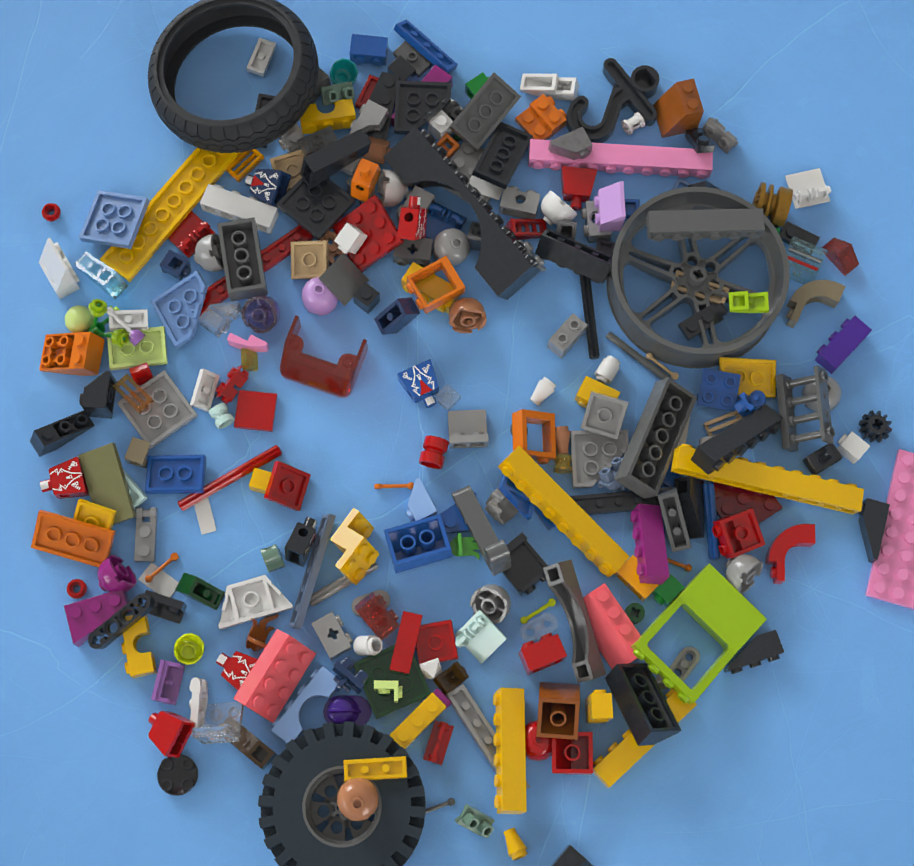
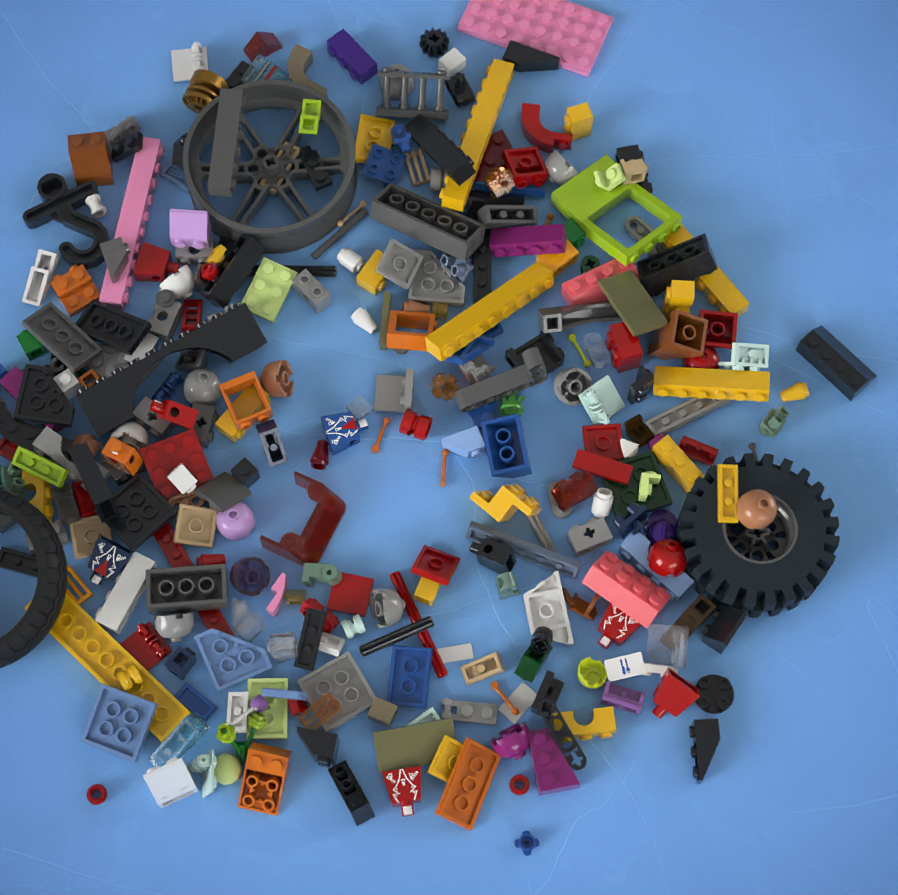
camera: 80 degrees left, 5 degrees down
none -> lime plate [11,446,69,488]
none -> yellow wheel [116,664,144,691]
none -> dark grey plate [156,289,175,308]
none -> blue tile [174,682,218,723]
none -> light aqua hinge [189,750,217,798]
none -> red cone [196,554,226,566]
none -> red plate [201,263,219,281]
none -> yellow plate [205,245,227,264]
none -> yellowish green plate [241,257,298,323]
none -> medium blue tile [261,688,307,701]
none -> clear slope [267,632,298,663]
none -> black tile [294,607,327,671]
none -> sand green leg [301,563,342,587]
none -> dark red cone [310,440,329,470]
none -> black axle [359,616,434,656]
none -> light grey cylinder [370,588,405,628]
none -> orange hinge [371,417,390,454]
none -> olive tile [379,291,392,350]
none -> clear orange brick [429,372,460,401]
none -> tan slope [460,652,506,686]
none -> clear orange brick [483,167,516,198]
none -> blue plate [515,830,539,856]
none -> black wheel [531,626,553,653]
none -> yellow brick [563,102,593,141]
none -> yellowish green bracket [594,163,626,191]
none -> olive tile [598,270,668,337]
none -> white sticker [604,652,646,682]
none -> tan brick [619,159,648,185]
none -> black bracket [627,365,653,405]
none -> red cylinder [647,539,686,577]
none -> black slope [689,719,720,784]
none -> black slope [701,605,748,654]
none -> light aqua bracket [718,342,769,371]

